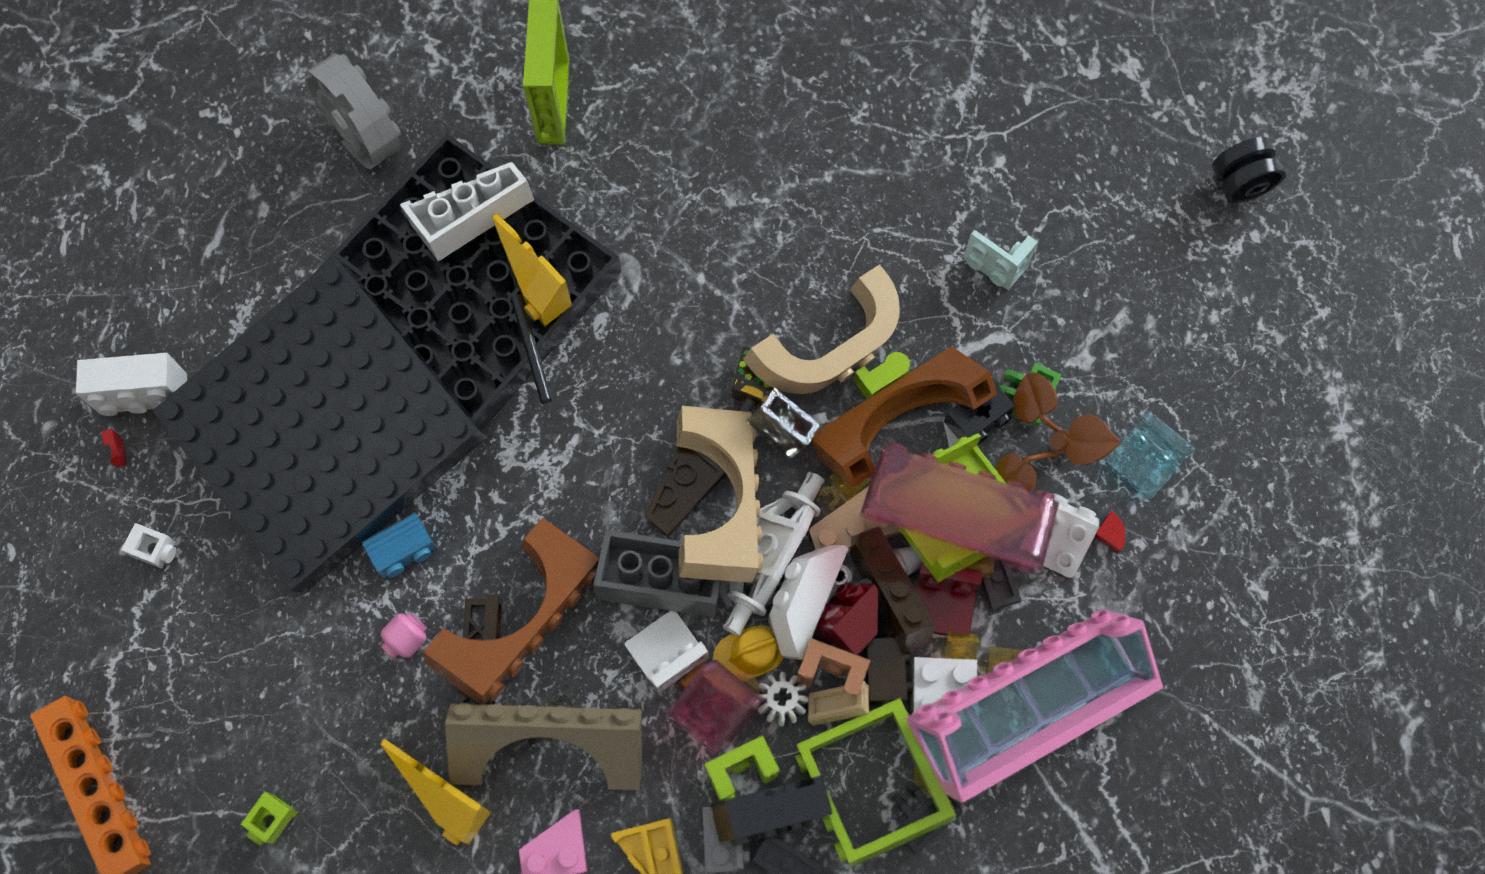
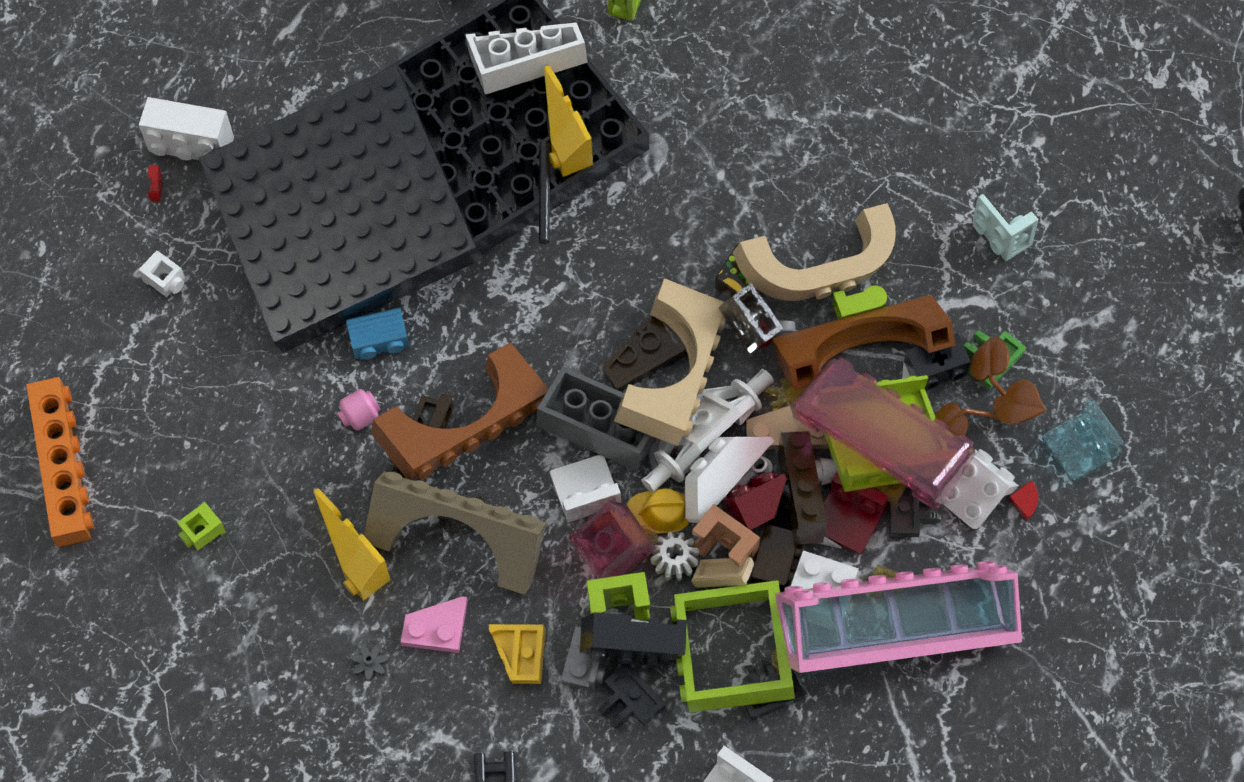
camera: 20 degrees right, 5 degrees down
clear yellow plate [944,633,979,660] -> none

